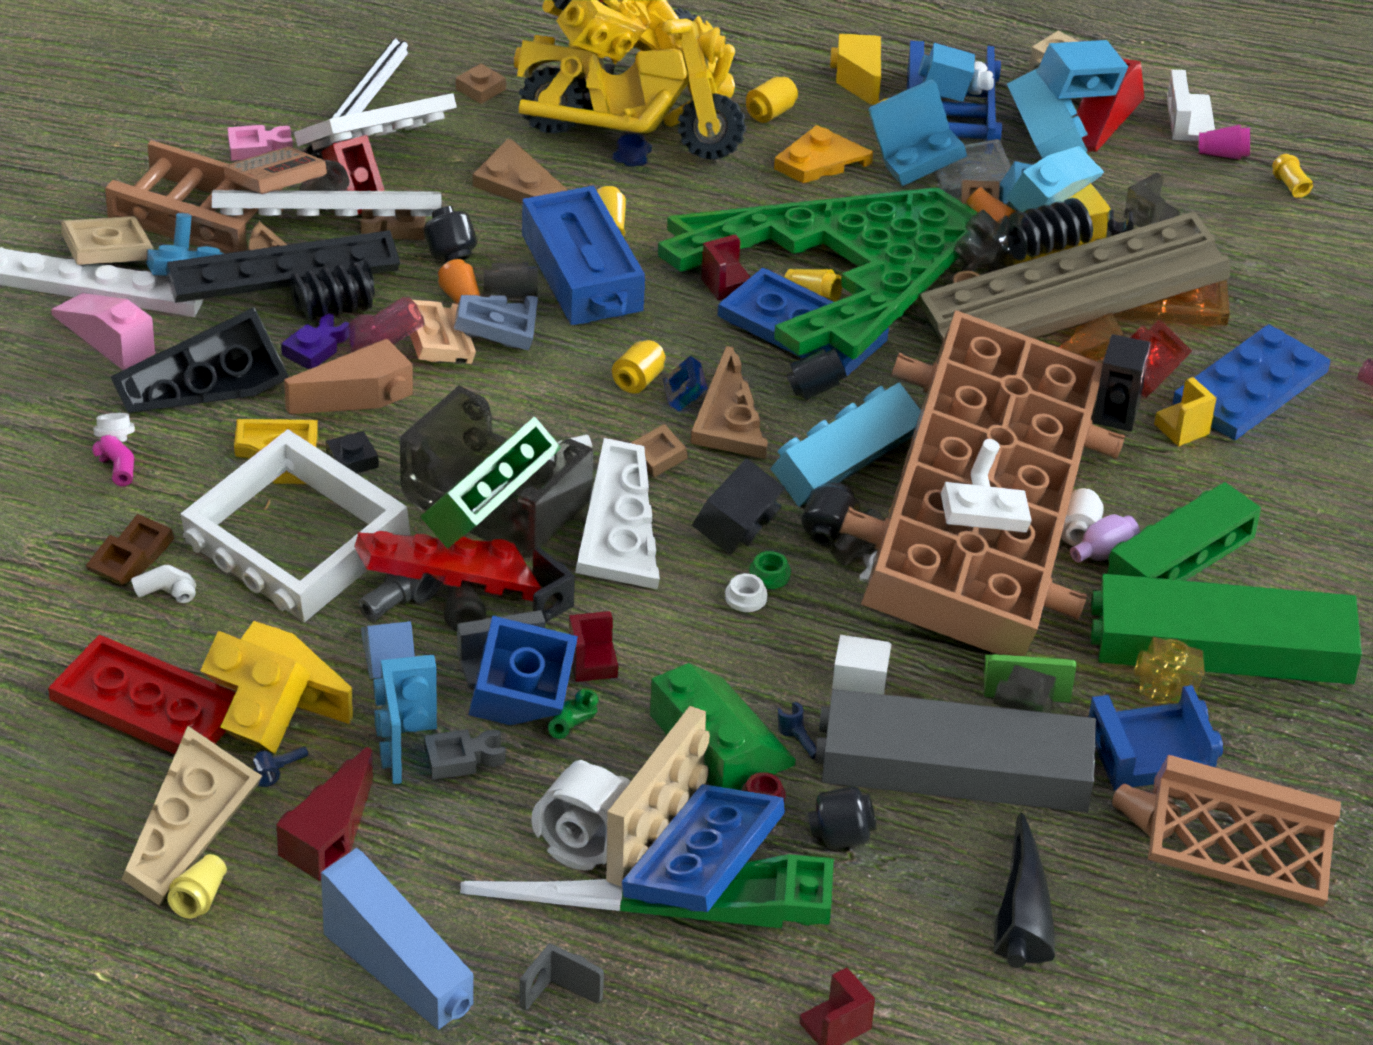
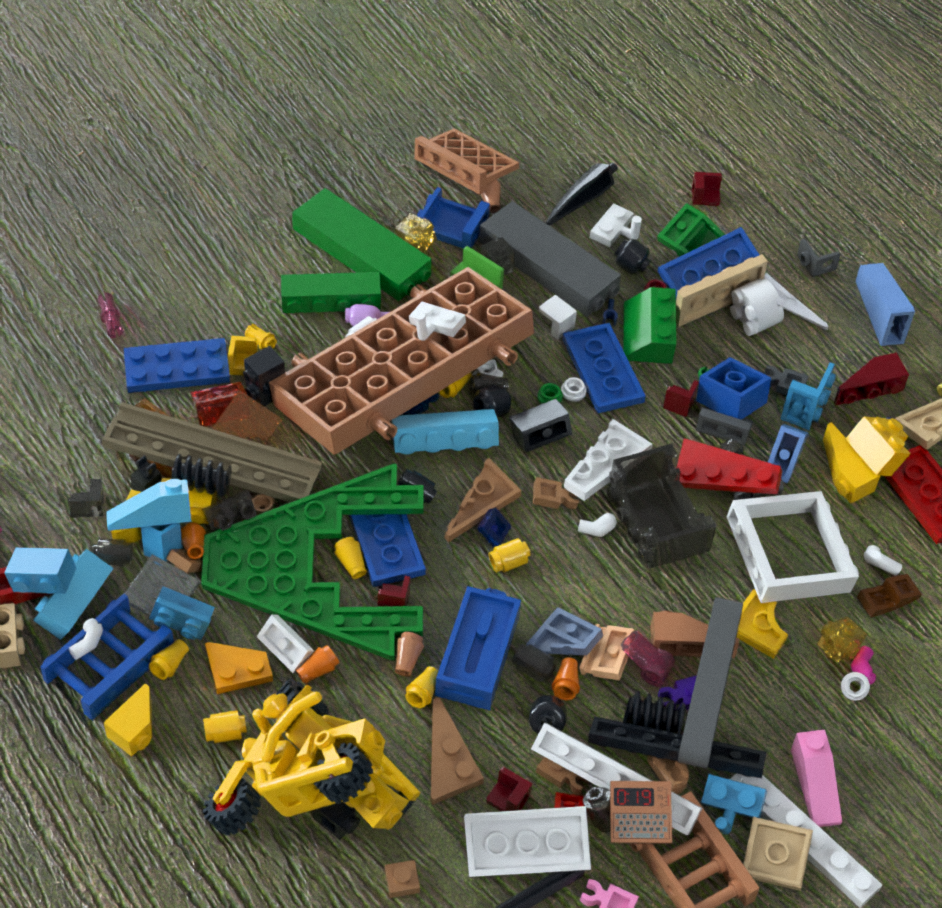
camera: 145 degrees left, 10 degrees up
black wedge [110,307,289,413] -> none
black plate [326,431,379,474] -> none
green brick [420,416,561,549] -> none
black bracket [532,547,575,622] -> none
dark azure brick [918,43,975,102] -> none
none -> yellow pin [245,324,277,350]
none -> white plate [257,615,314,673]
none -> orange cone [296,645,340,684]
none -> nougat cone [395,632,424,676]
none -> dark red panel [486,767,533,812]
none -> blue plate [562,323,646,414]
none -> white plate [589,203,642,247]
none -> dark grey beam [678,597,743,768]
none -> clear yellow brick [817,616,868,662]

